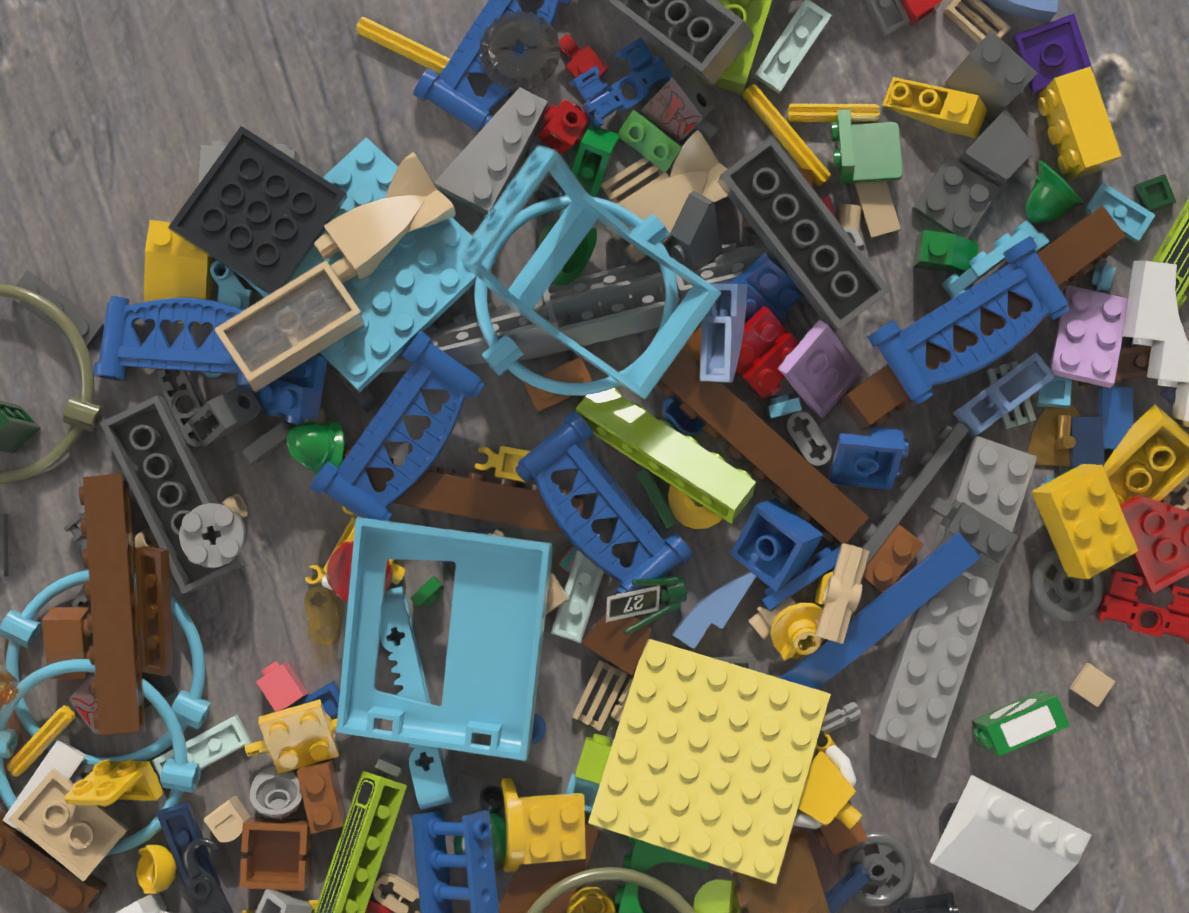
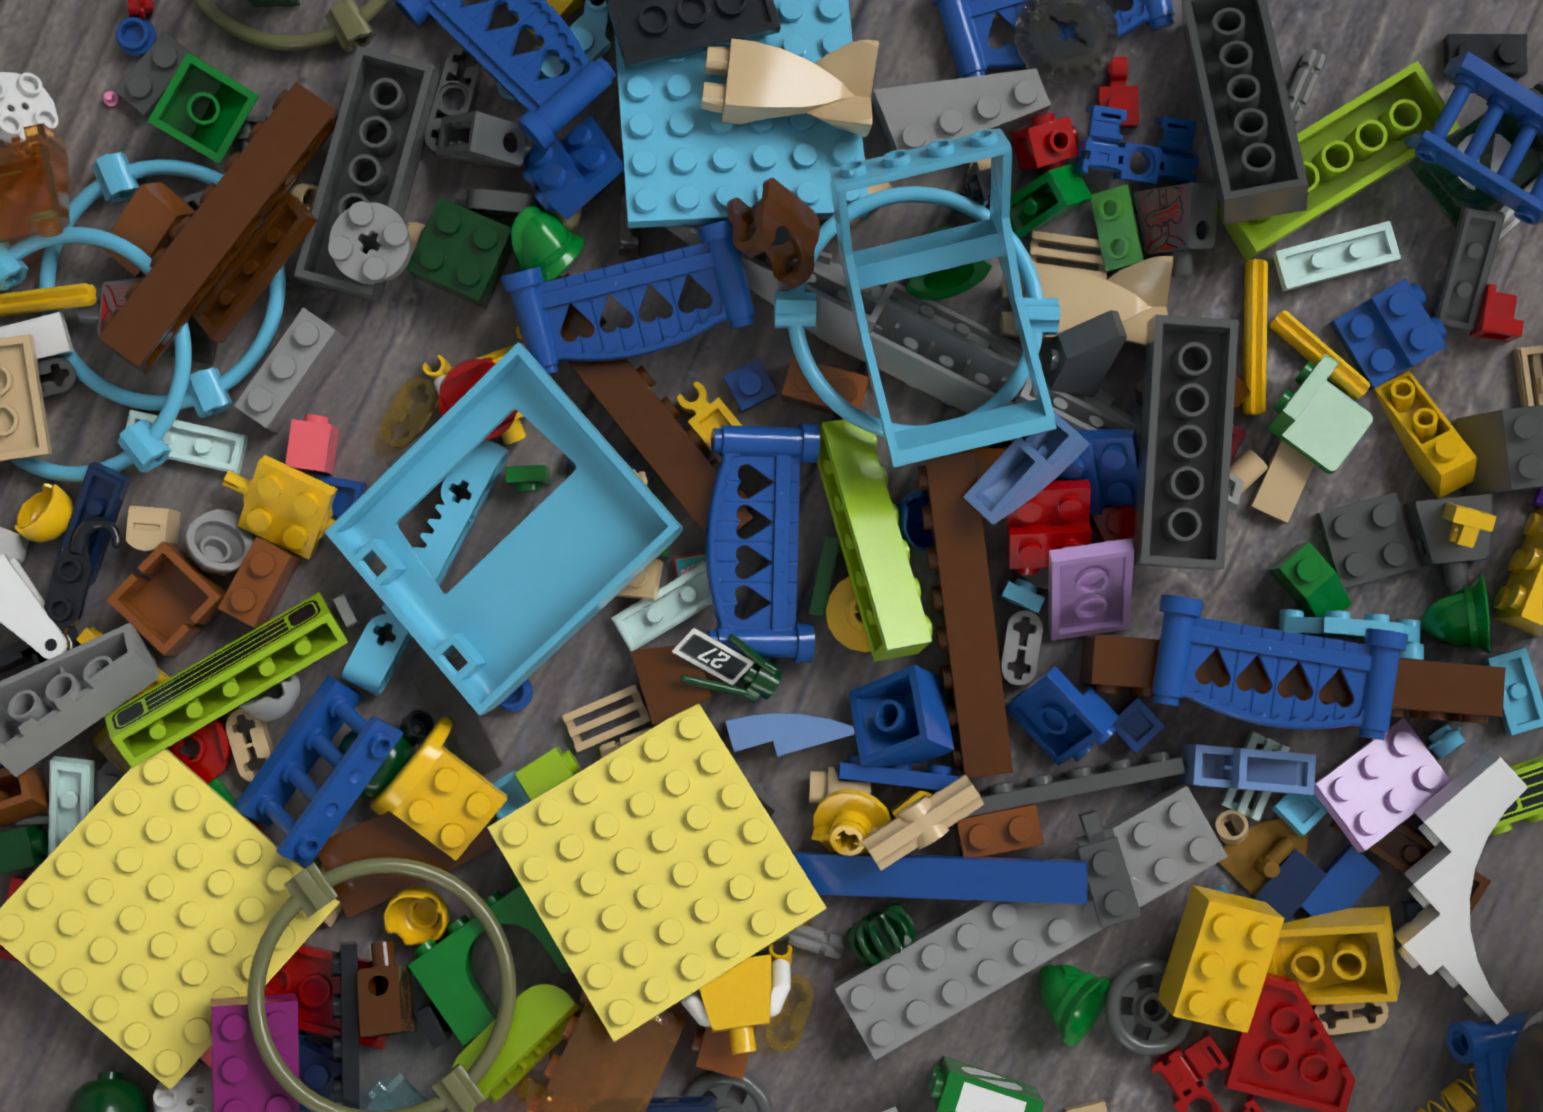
camera: 45 degrees right, 0 degrees up
yellow bracket [64,759,164,806] -> none
brick [214,261,365,392] -> none
none -> green slope [147,52,260,164]
none -> light grey brick [234,307,346,434]
none -> light grey hair [239,674,300,722]
none -> dark green brick [407,197,513,309]
none -> blue plate [724,358,777,413]
none -> reddish brown piece [727,178,820,289]
none -> clear yellow beam [766,974,814,1052]
none -> dark green gear [846,903,917,966]
none -> green piece [1037,965,1110,1048]
none -> red plate [1090,505,1135,542]
none -> blue plate [1113,697,1165,754]
none -> tan hinge [1215,810,1249,846]
none -> blue plate [1329,278,1447,390]
none -> yellow tile [1442,502,1497,548]

